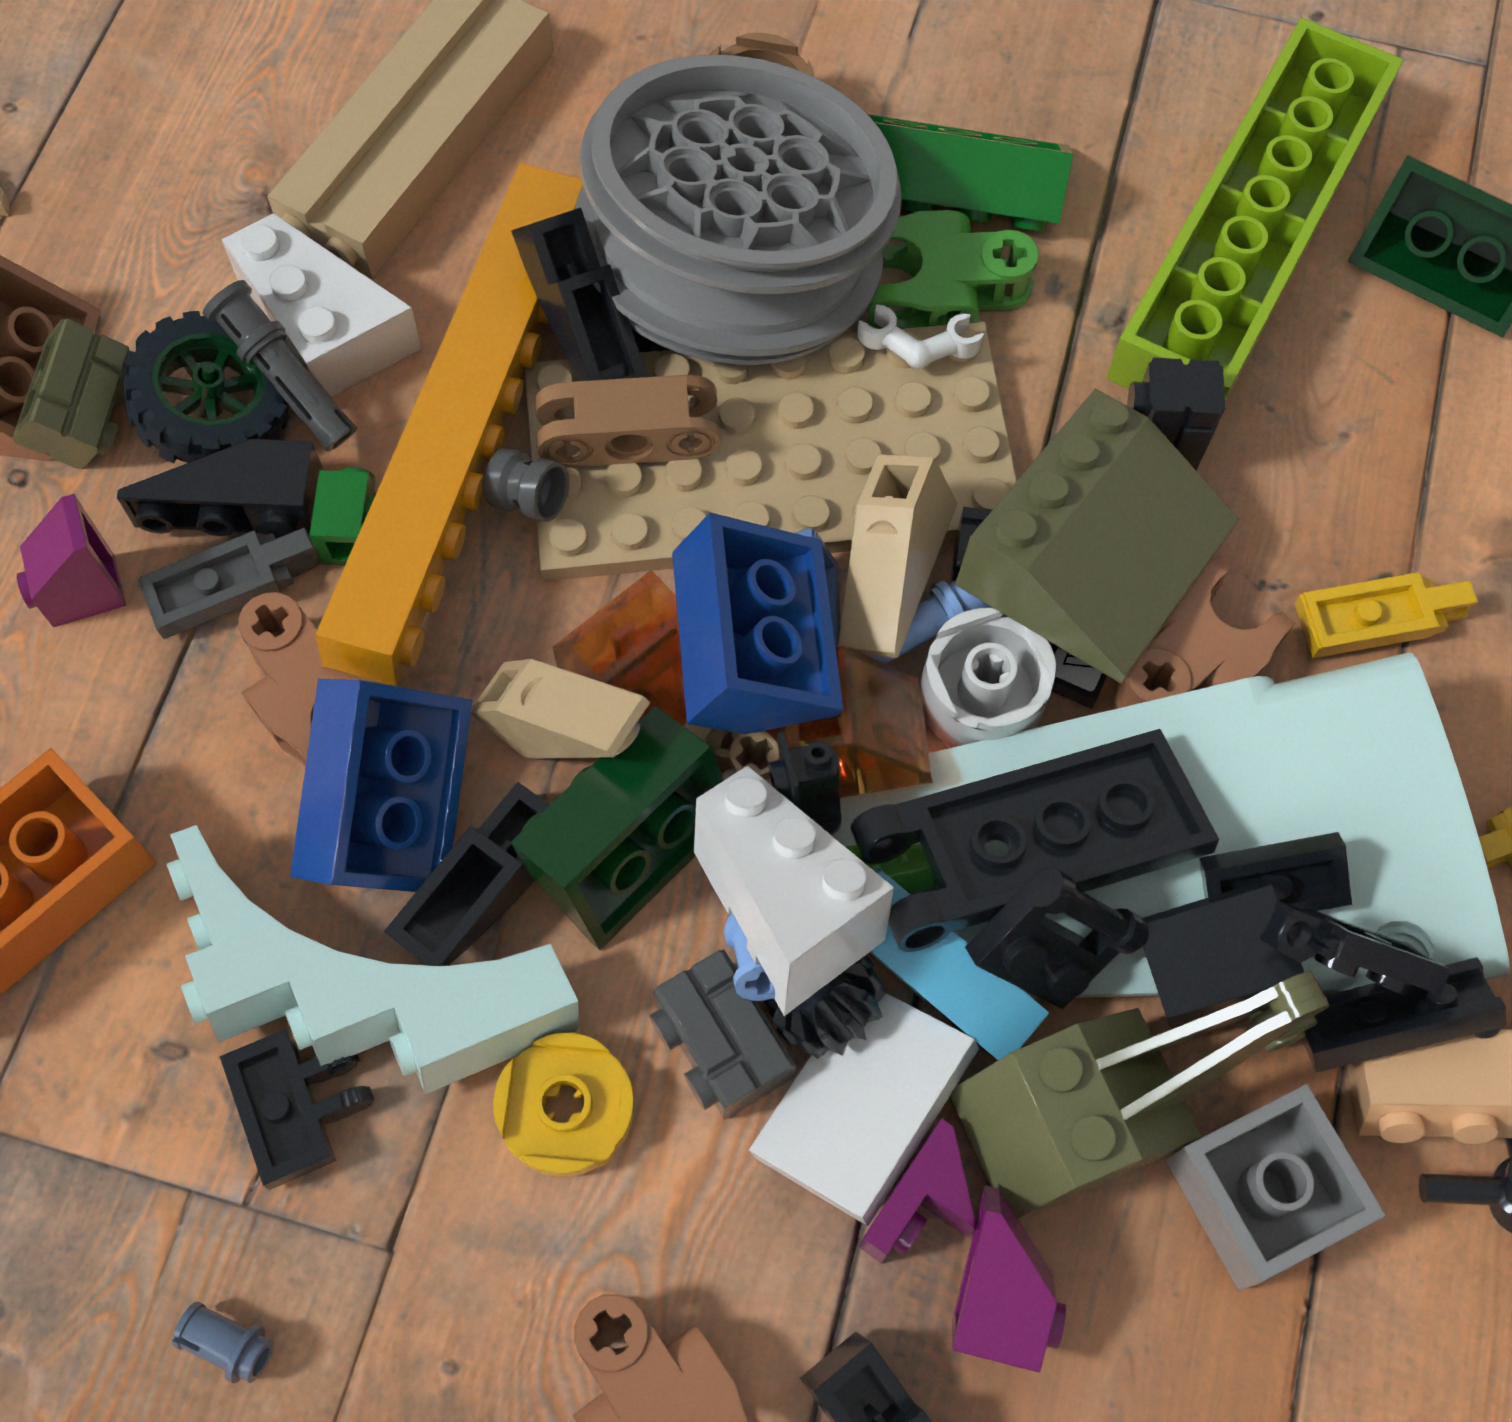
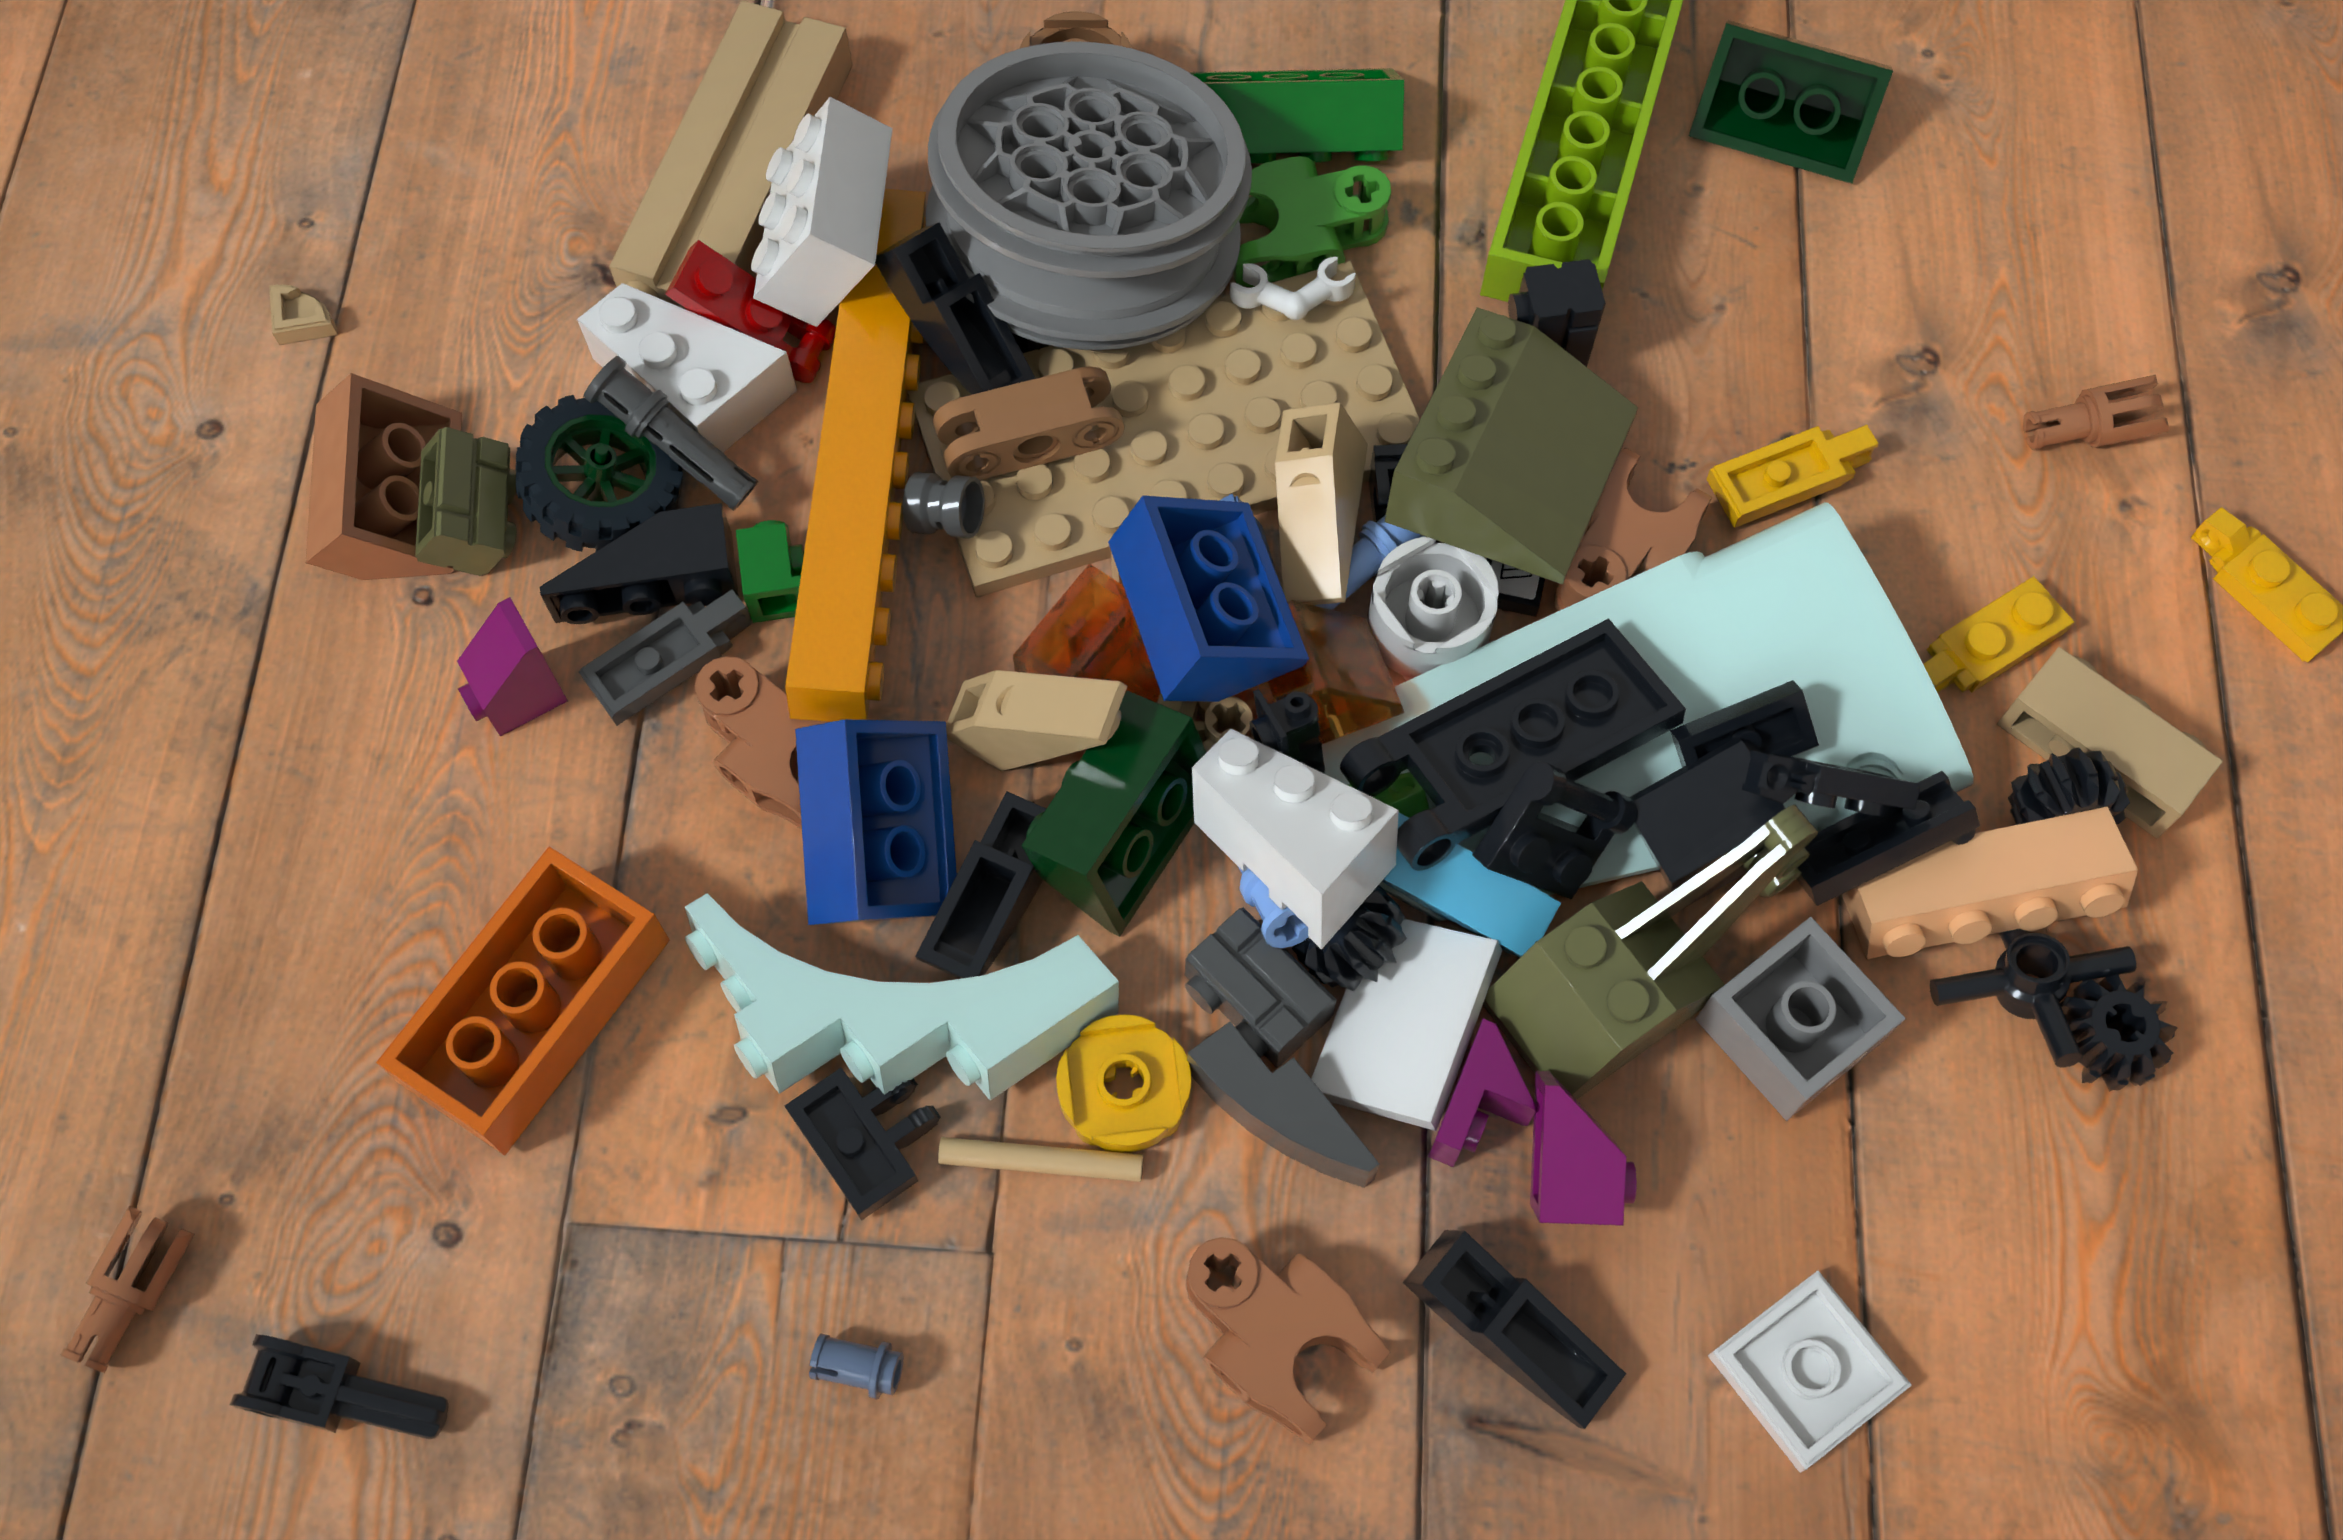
camera: 10 degrees left, 0 degrees up
none -> red plate [665,240,836,383]
none -> white brick [751,97,893,327]
none -> tan bar [938,1137,1143,1182]
none -> dark grey slope [1187,1021,1380,1188]

